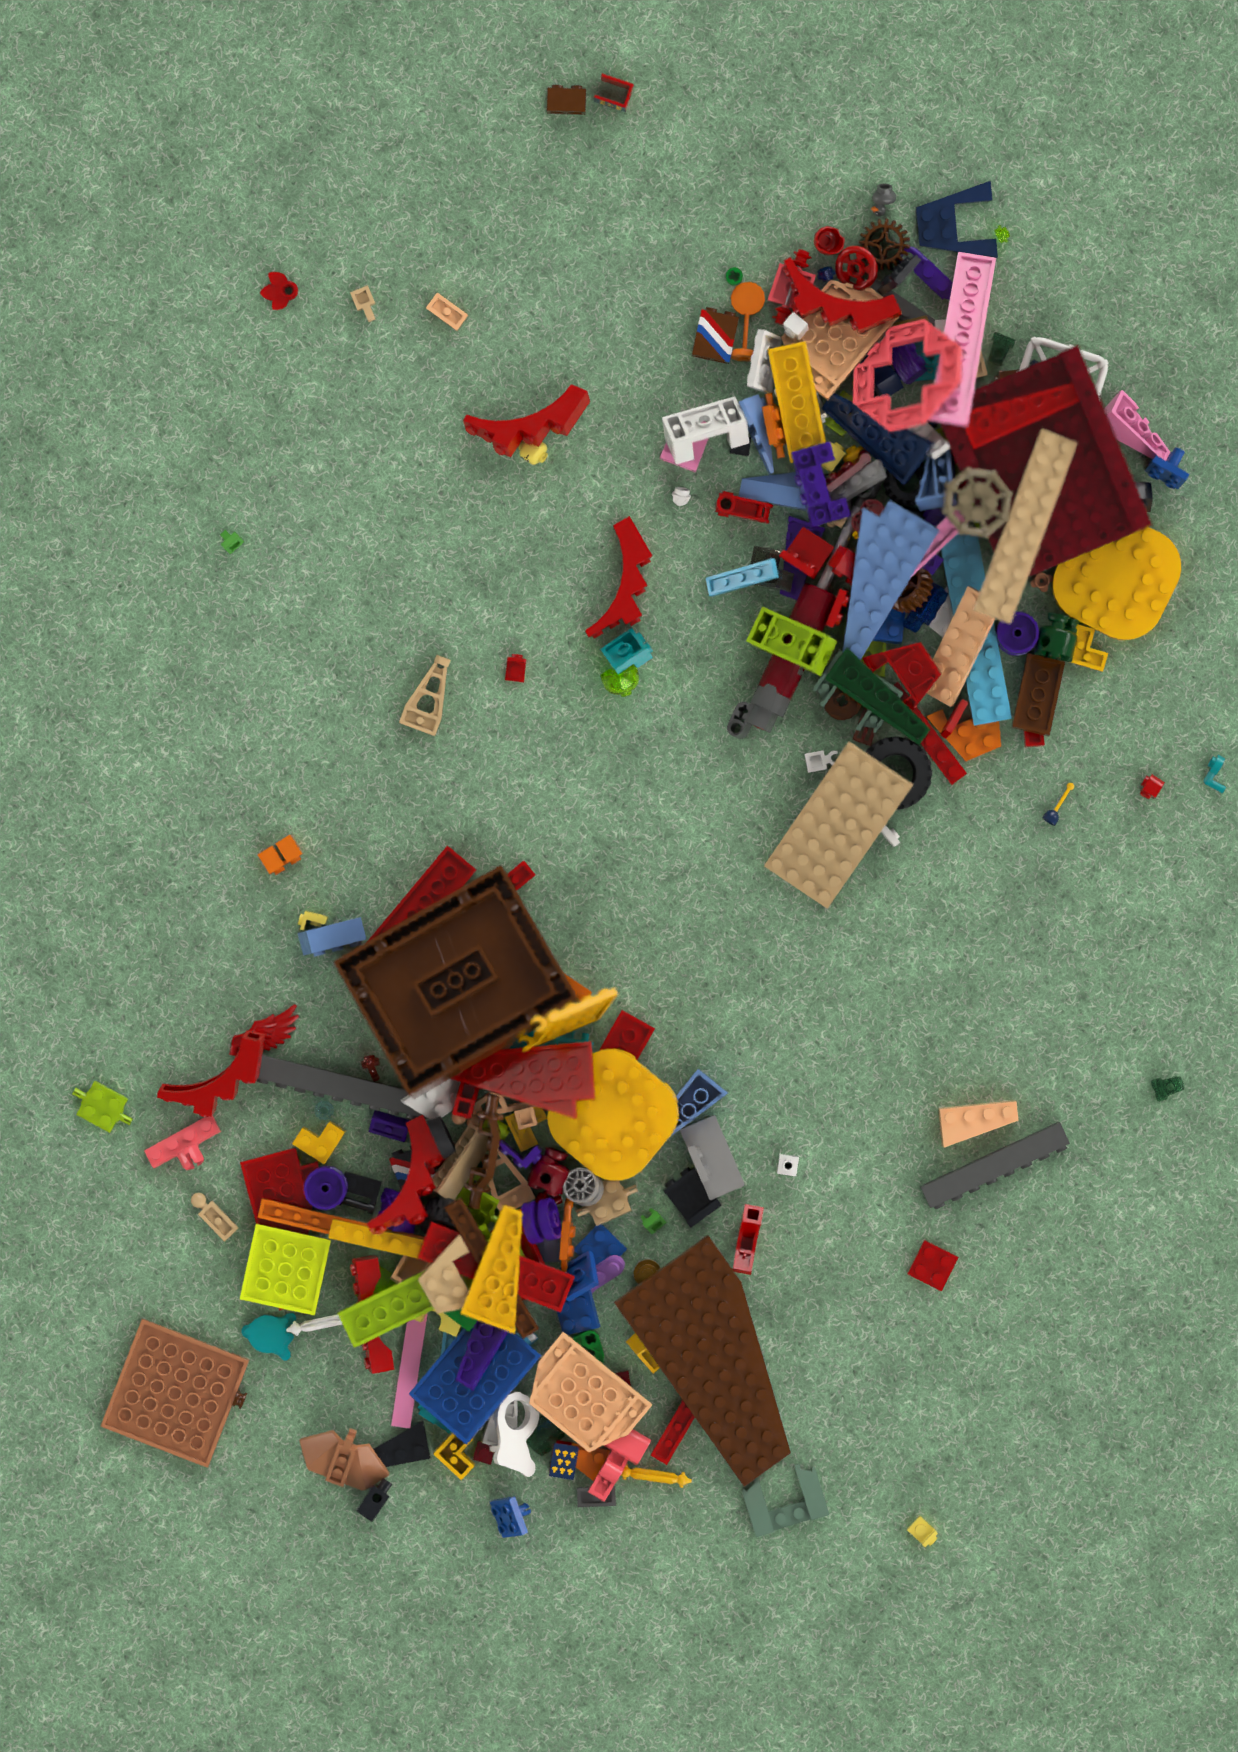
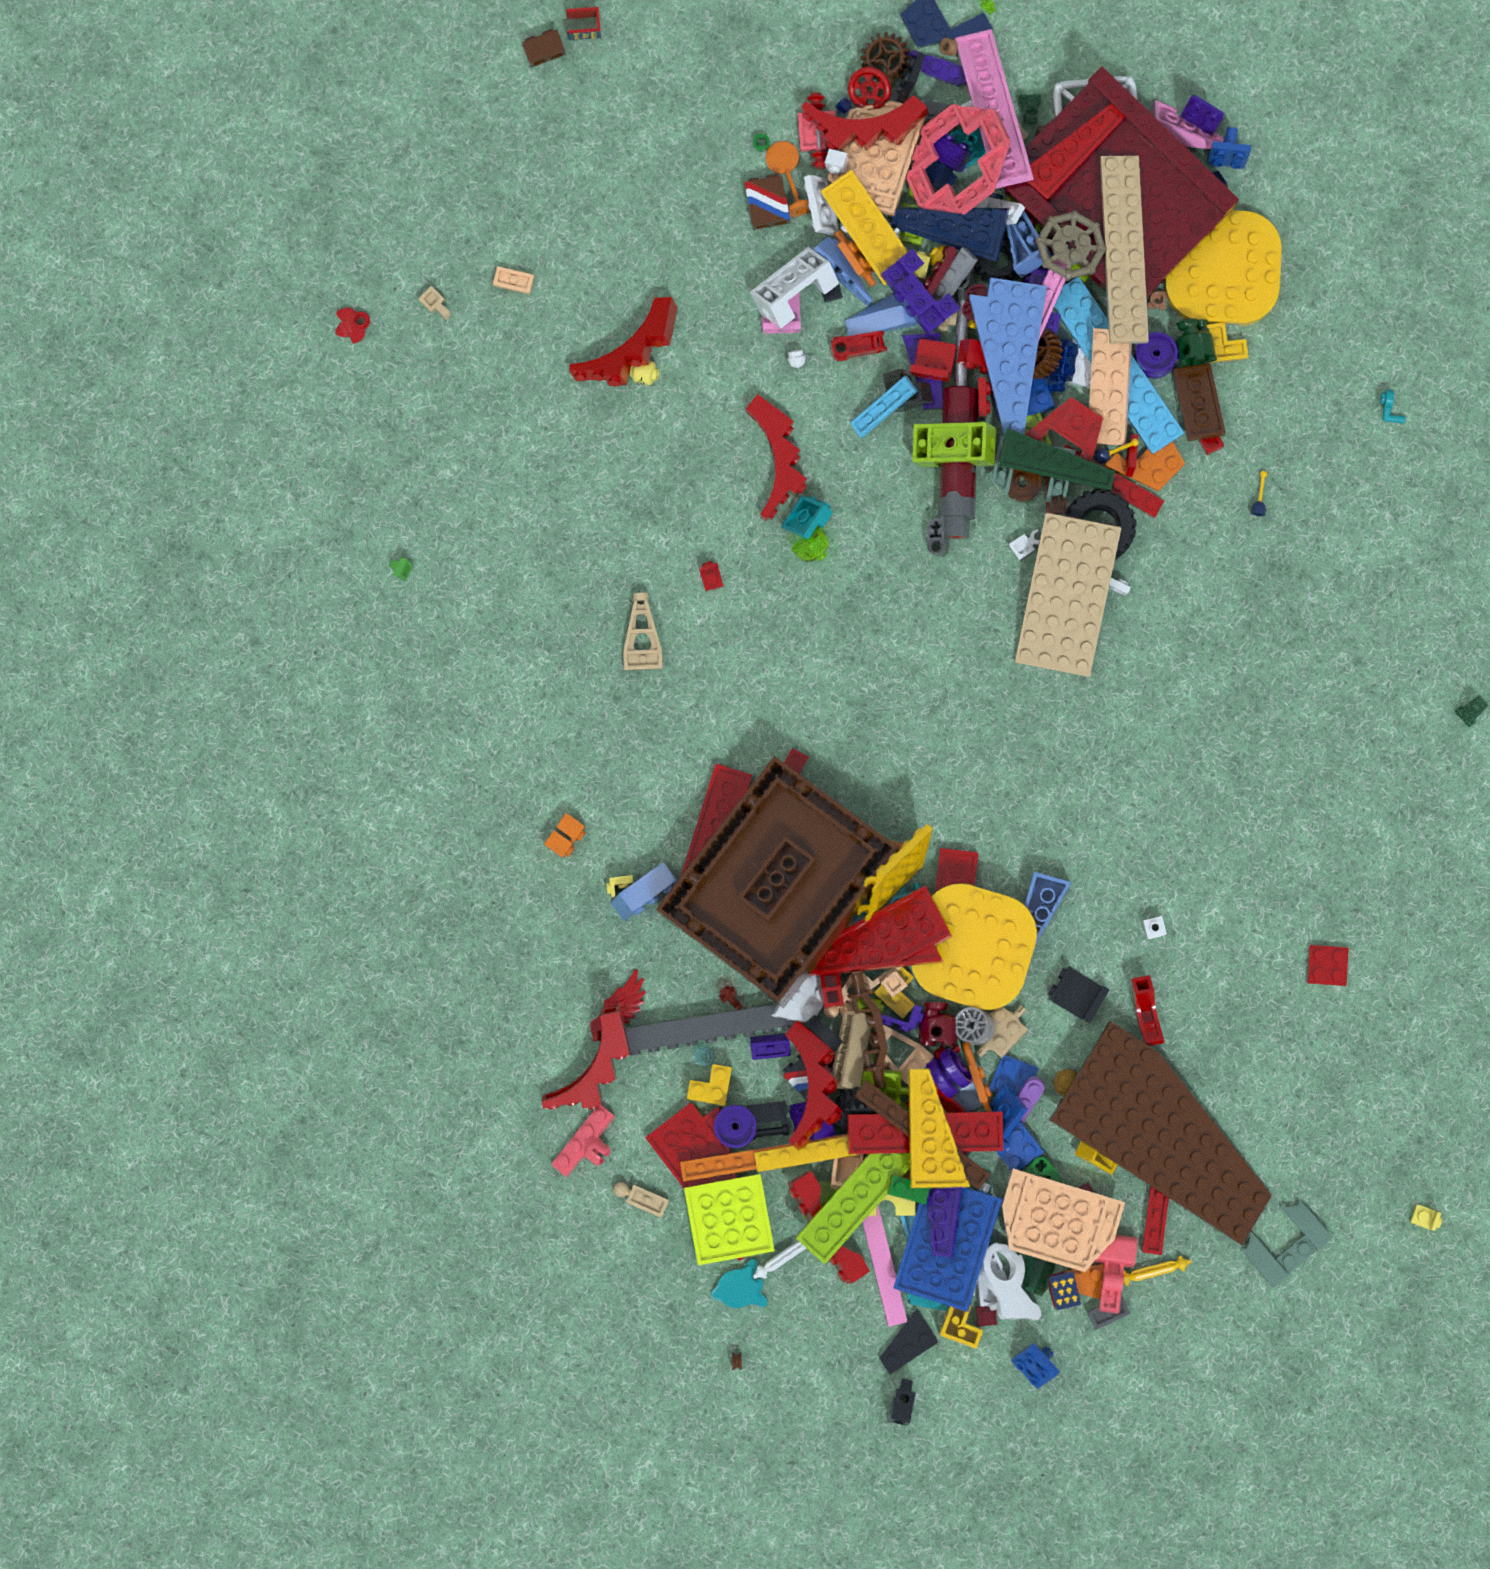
camera: 20 degrees left, 5 degrees down
lime plate [72,1081,133,1133] -> none
nougat plate [101,1318,250,1468] -> none
nougat panel [299,1428,390,1491] -> none
tan wing [418,1234,469,1314] -> none
bright green tile [641,1208,667,1234] -> none
light grey bracket [680,1115,745,1200] -> none
red hair [814,226,845,256] -> none
dark grey animal [871,183,896,217] -> none
dark grey brick [920,1122,1070,1209] -> none
light nougat wedge [938,1100,1018,1147] -> none
red plate [1140,774,1165,799] -> none
none -> medium nougat bush [940,38,958,56]
none -> hinge [1095,439,1139,464]
none -> dark purple bracket [1180,95,1224,136]

